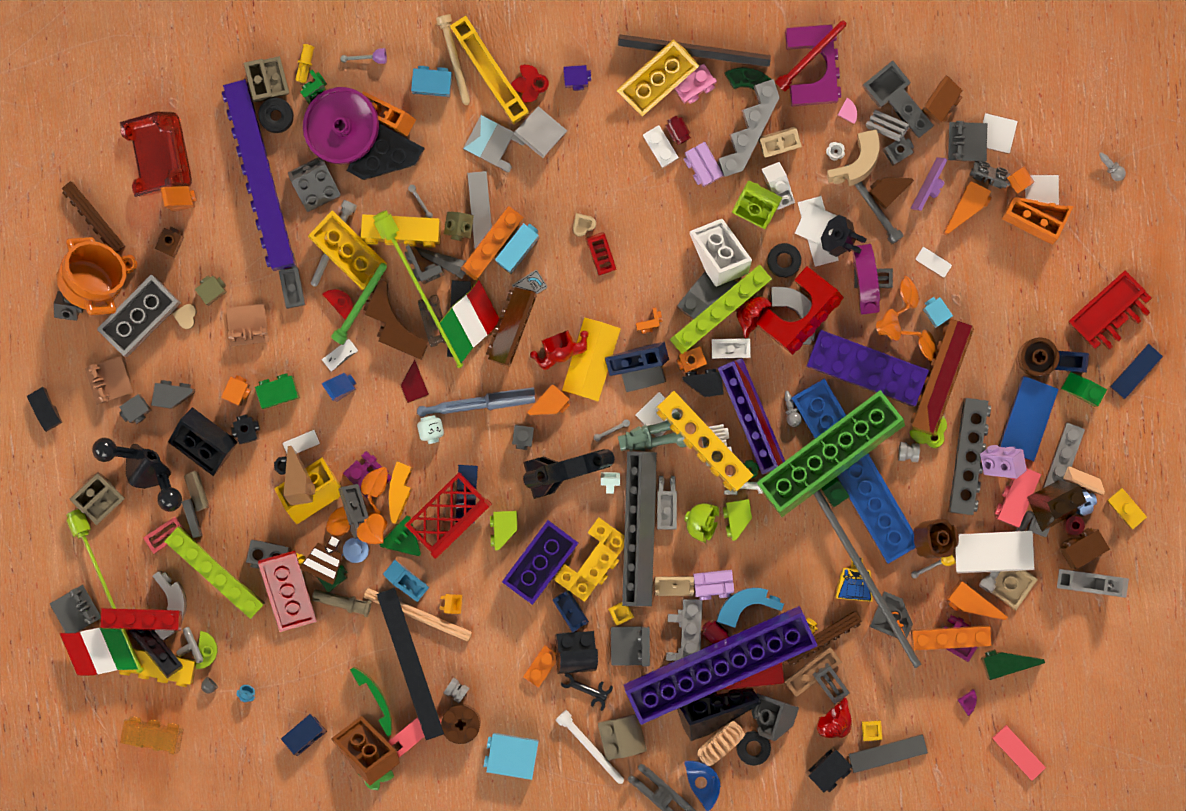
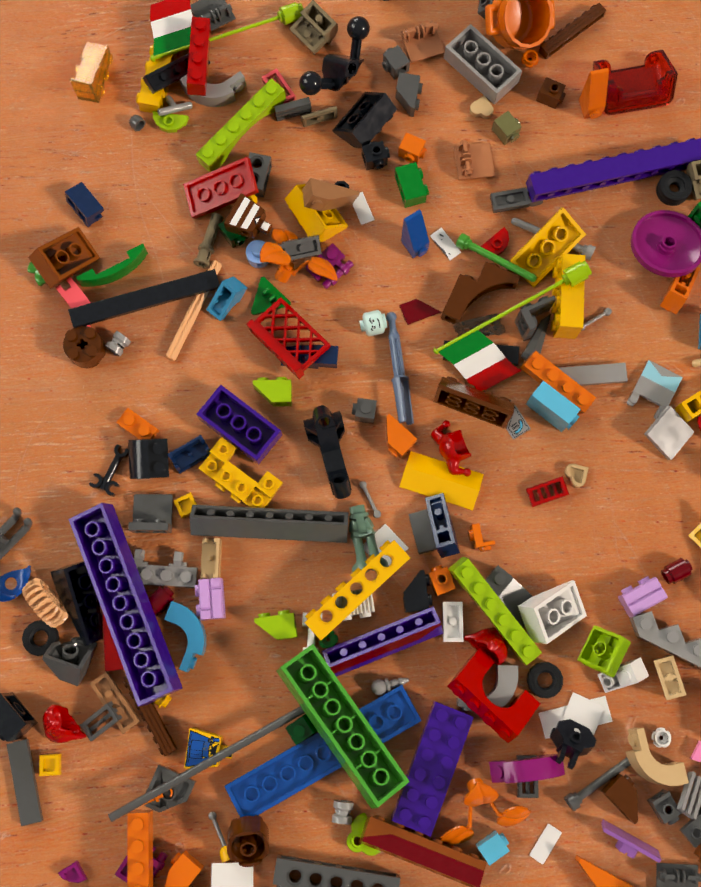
camera: 90 degrees right, 10 degrees down
dark azure plate [236,685,255,702] -> none
dark grey bracket [288,157,341,212] -> none
black plate [346,123,425,180] -> none
light orange slope [389,461,413,524] -> none
light orange tile [439,594,463,614] -> none
olive brick [444,212,474,241] -> none
medium azure brick [483,733,539,780] -> none
white piece [556,710,624,784] -> none
dark tan brick [598,714,647,760] -> none
light aqua tile [601,472,620,494] -> none
white plate [643,125,679,168] -> none
light grey hinge [657,476,677,530] -> none
lime cylinder [684,503,719,543] -> none

